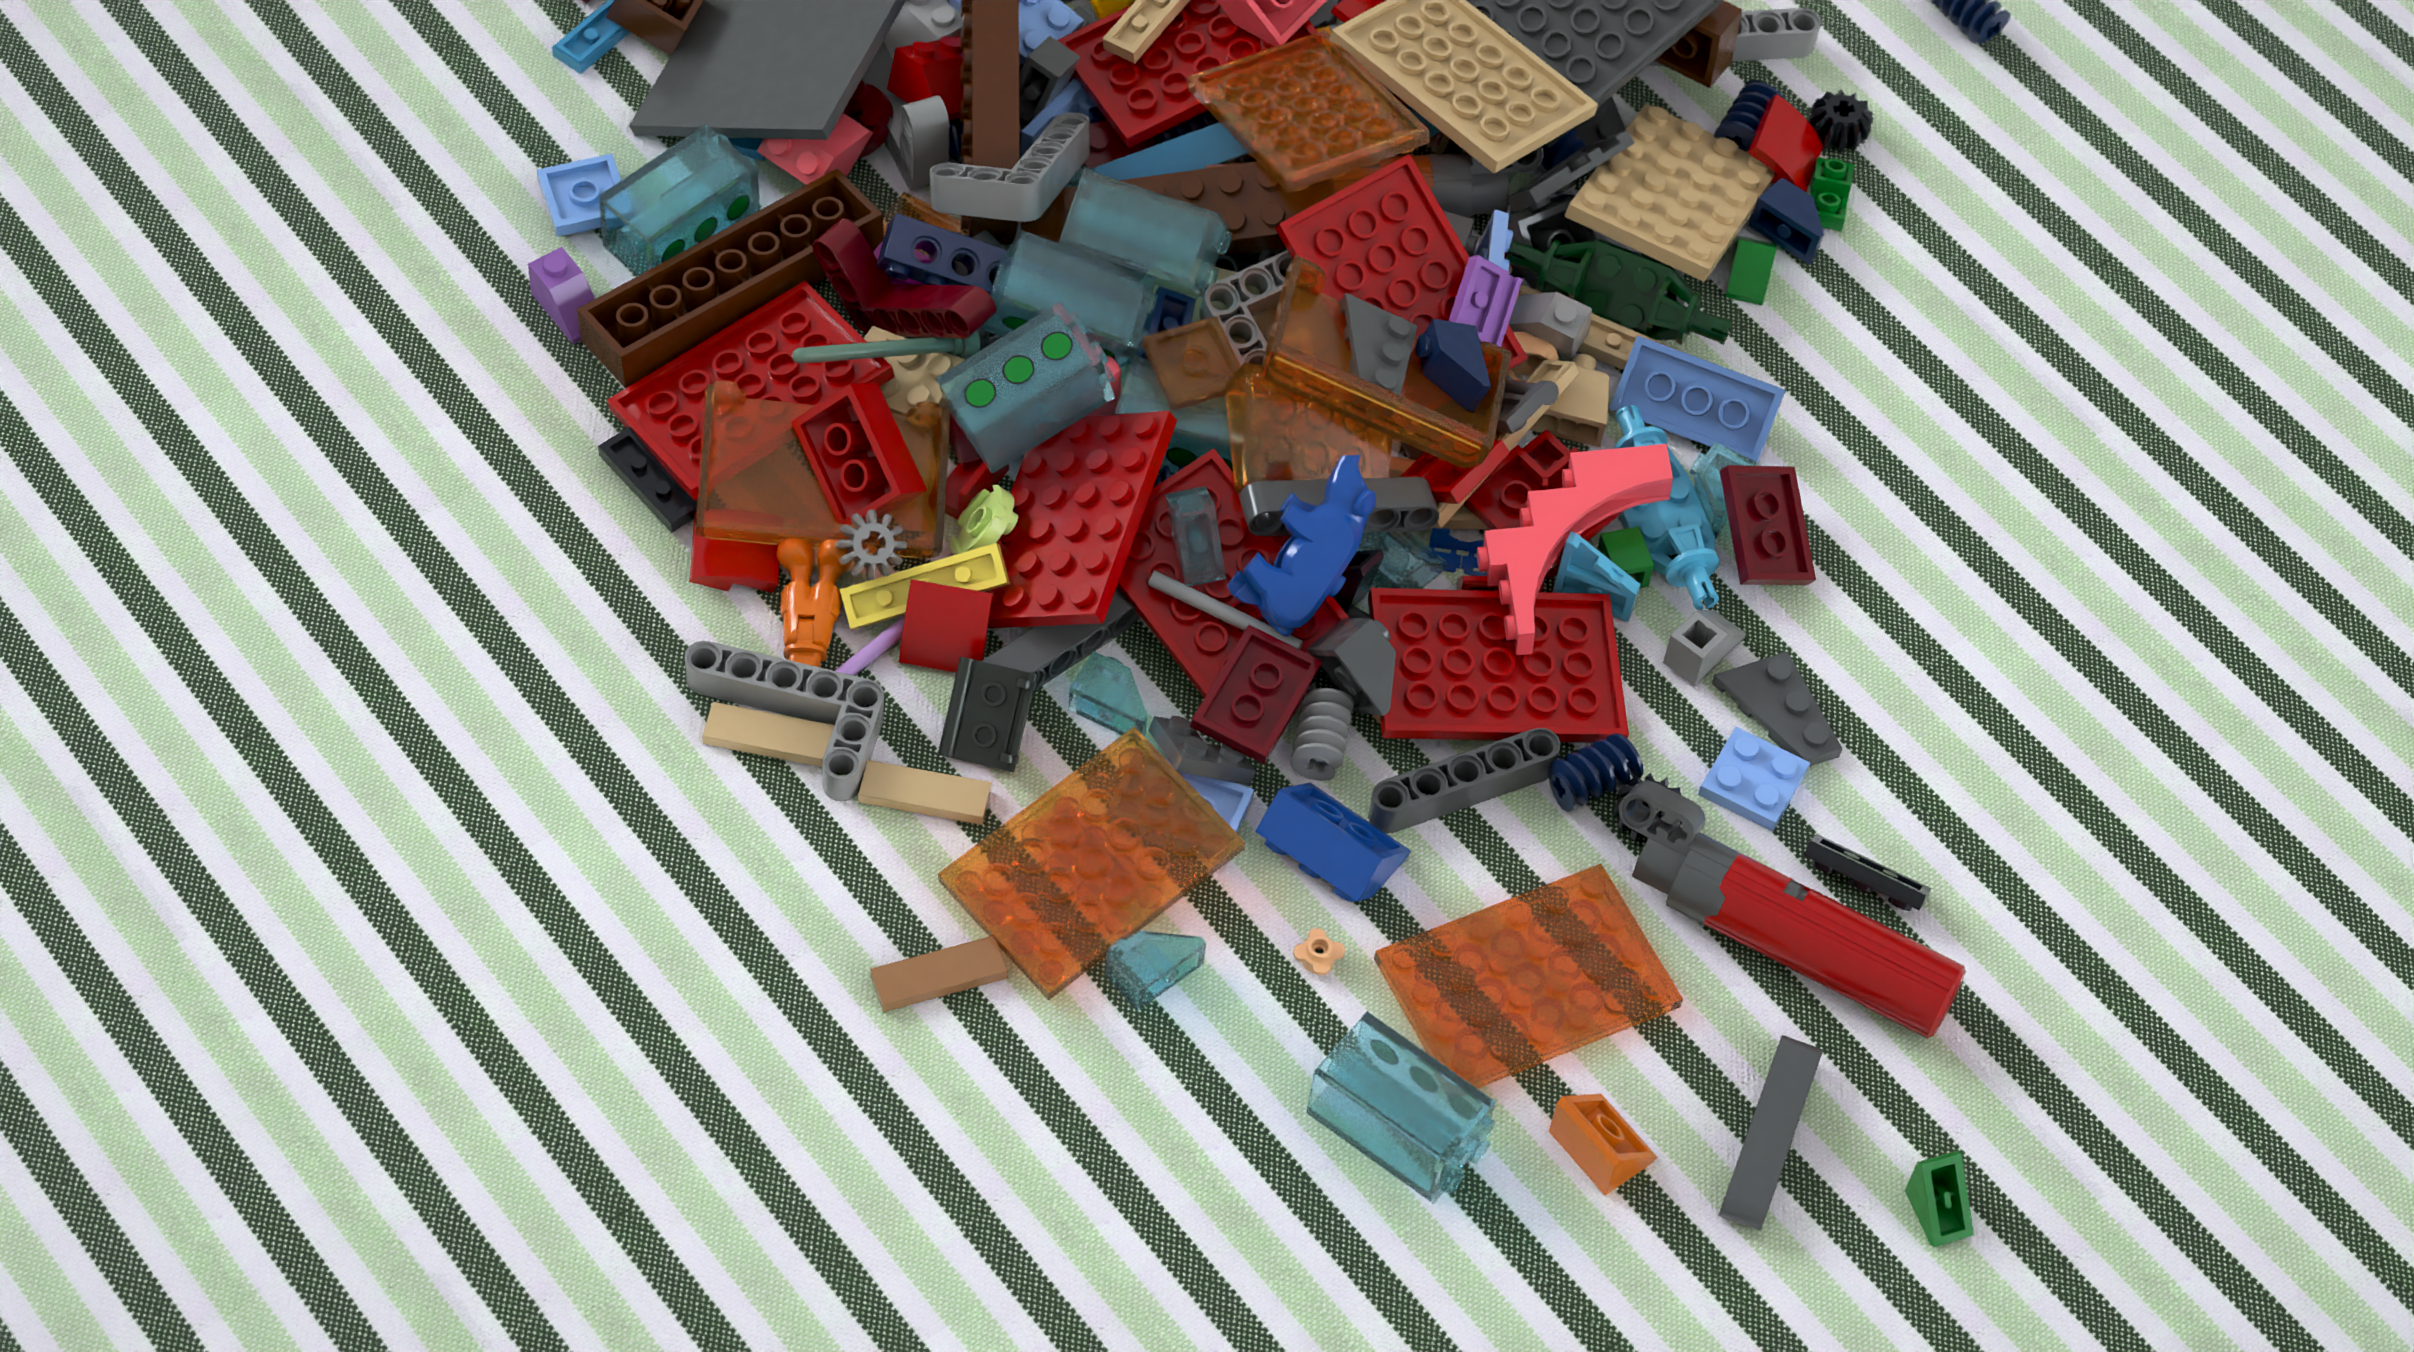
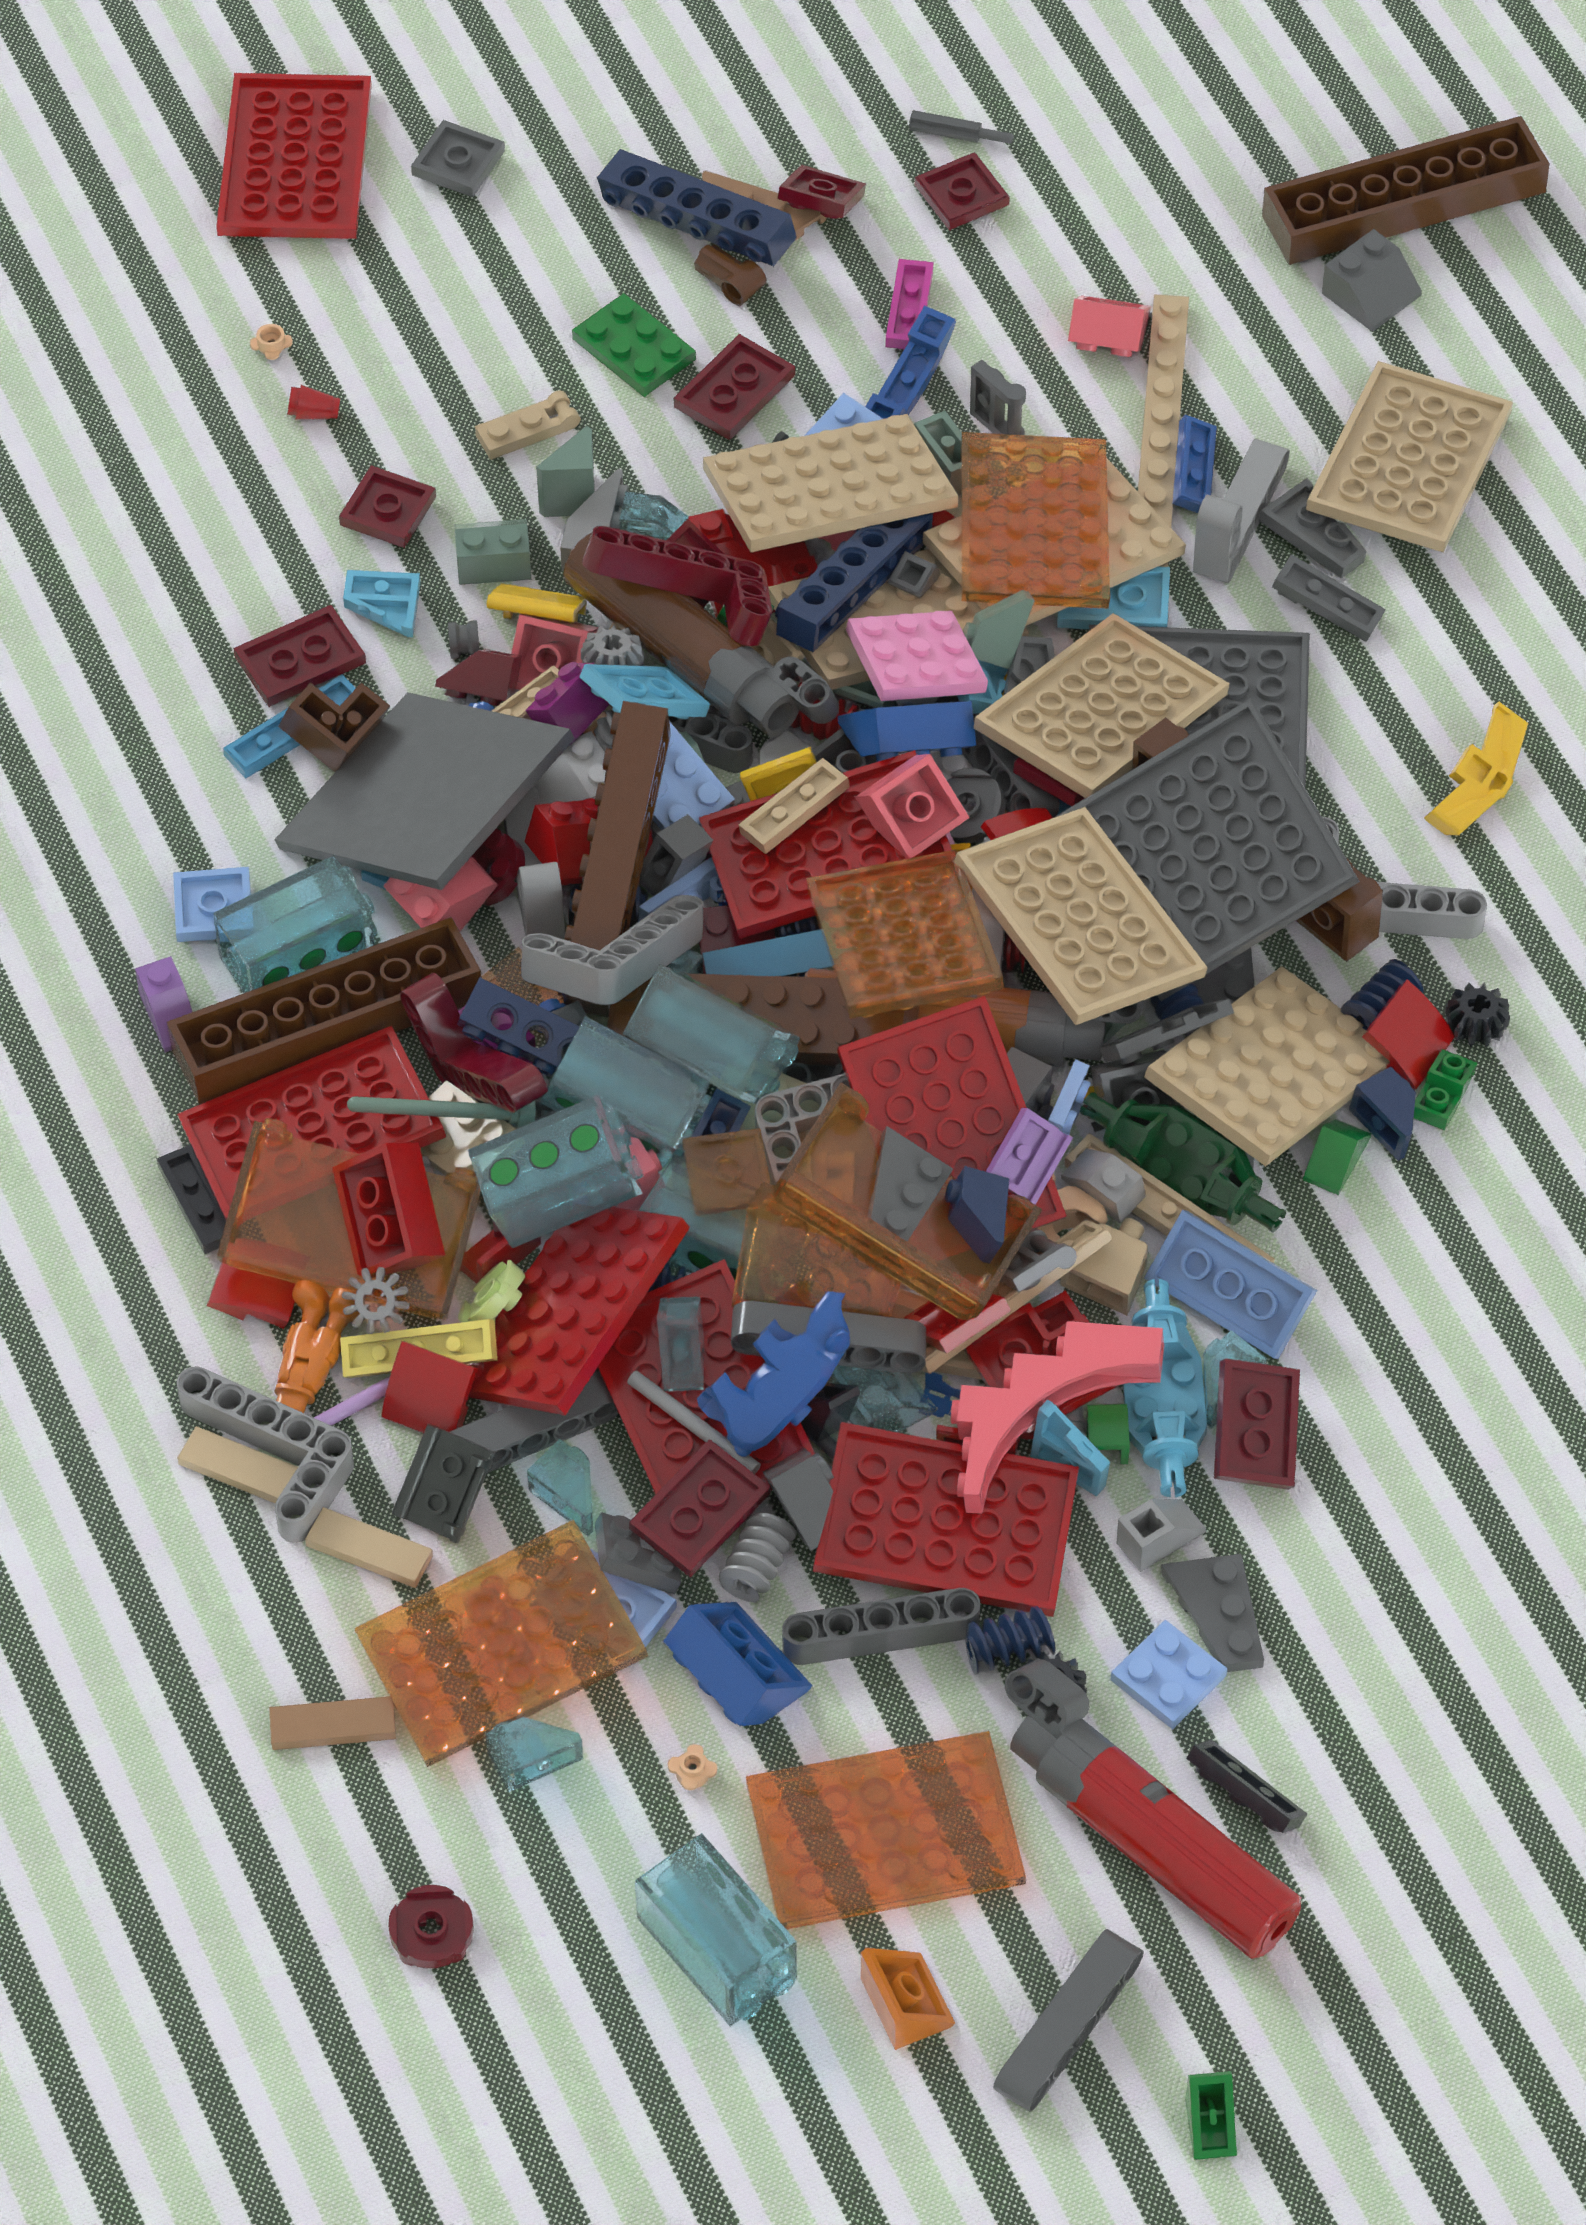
camera: 20 degrees right, 0 degrees up
none -> dark red plate [388,1885,474,1968]

